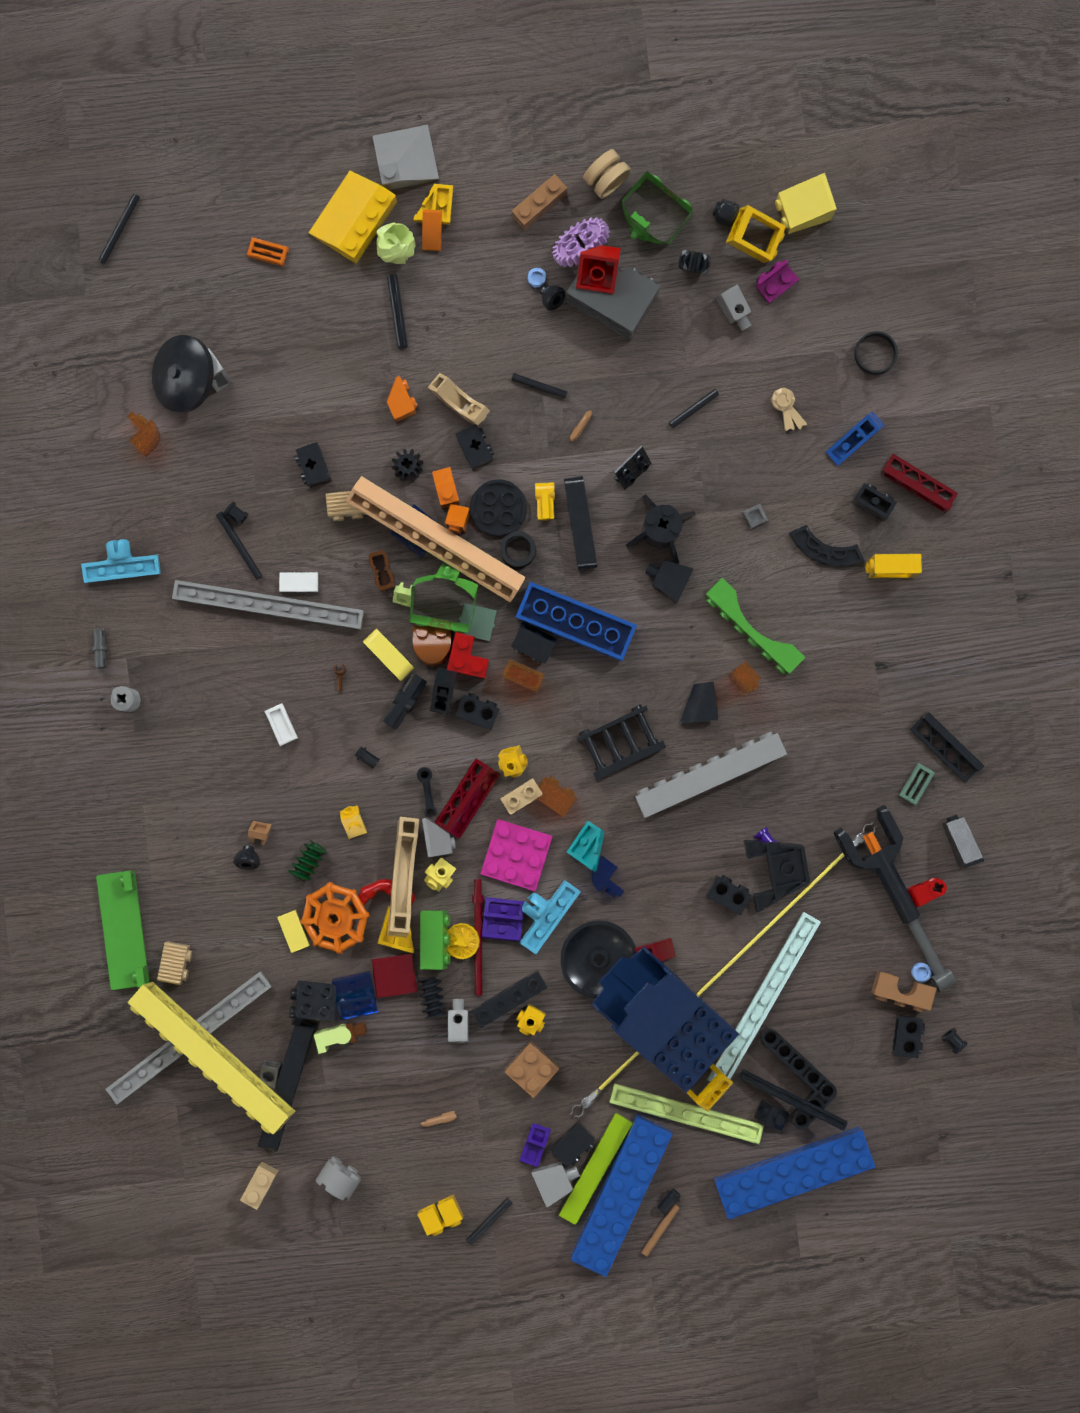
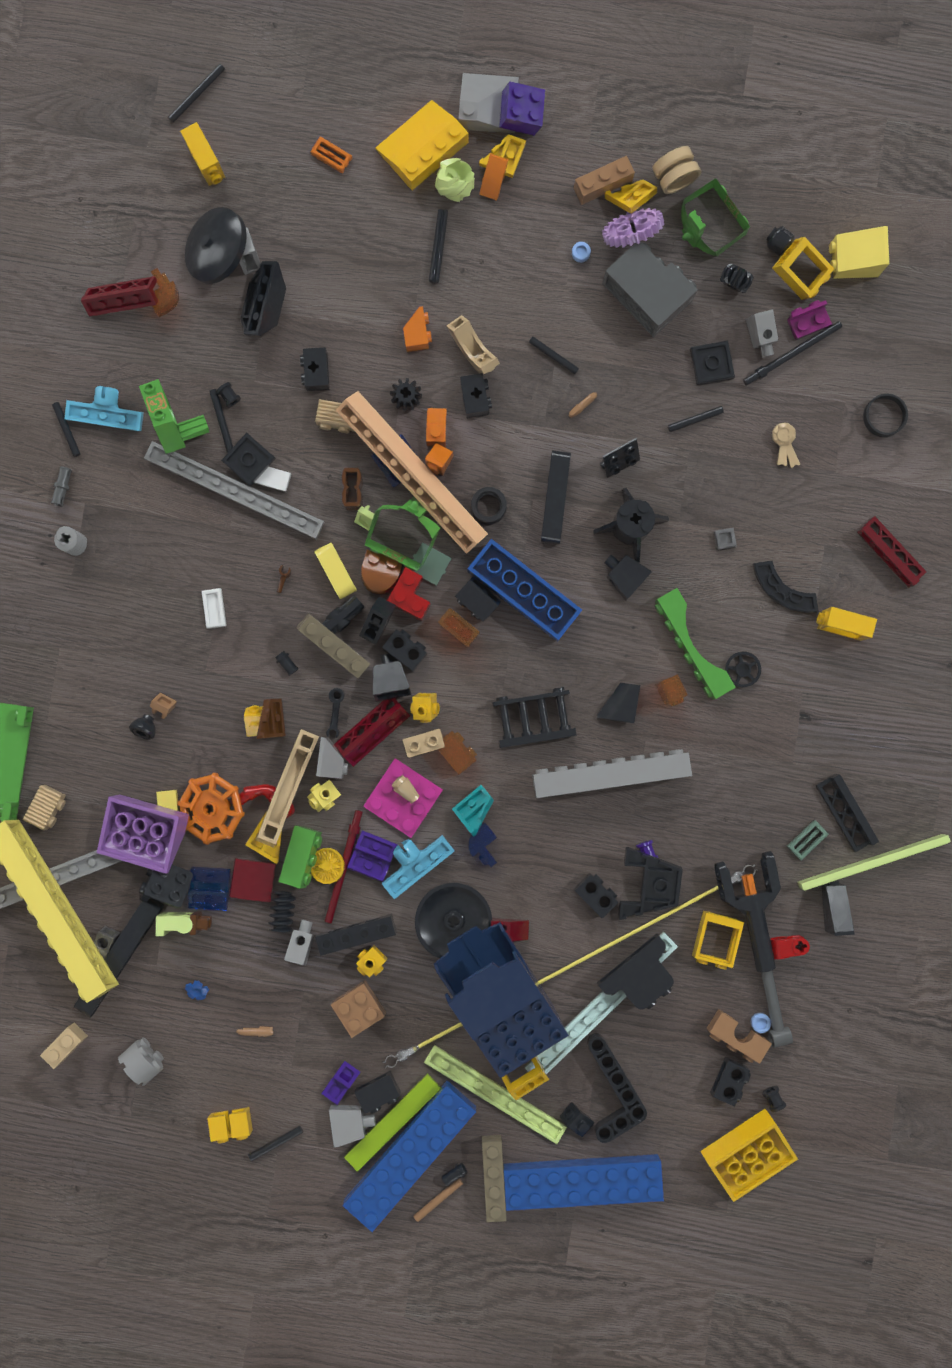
camera: 10 degrees right, 0 degrees up
dark green piece [288,839,328,882] -> none
black tile [470,479,527,537] -> none
yellow piece [535,482,555,521] -> none
black brick [540,285,566,311] -> none
red slope [576,245,621,294] -> none
black axle [739,1070,848,1131] -> none
blue slope [826,411,885,466] -> none
black brick [851,483,897,522] -> none
none -> black piece [52,402,81,457]
none -> dark red fence [81,276,158,317]
none -> medium lavender slope [97,795,189,874]
none -> bright green piece [139,379,209,454]
none -> yellow window [180,122,225,186]
none -> blue plant [185,980,209,1000]
none -> black tile [221,432,276,487]
none -> black wedge [240,261,286,336]
none -> reddish brown wing [257,698,286,739]
none -> dark tan arch [296,613,370,678]
none -> torso [373,654,411,701]
none -> tan cone [391,775,420,804]
none -> dark tan arch [482,1135,506,1222]
none -> dark purple brick [499,81,545,136]
none -> black brick [597,933,674,1010]
none -> yellow wing [605,179,657,214]
none -> black tile [690,340,735,385]
none -> yellow window [692,910,744,970]
none -> yellow slope [700,1109,798,1202]
none -> black wheel [725,651,761,687]
none -> black bar [743,321,842,386]
none -> yellowish green tile [797,834,951,891]

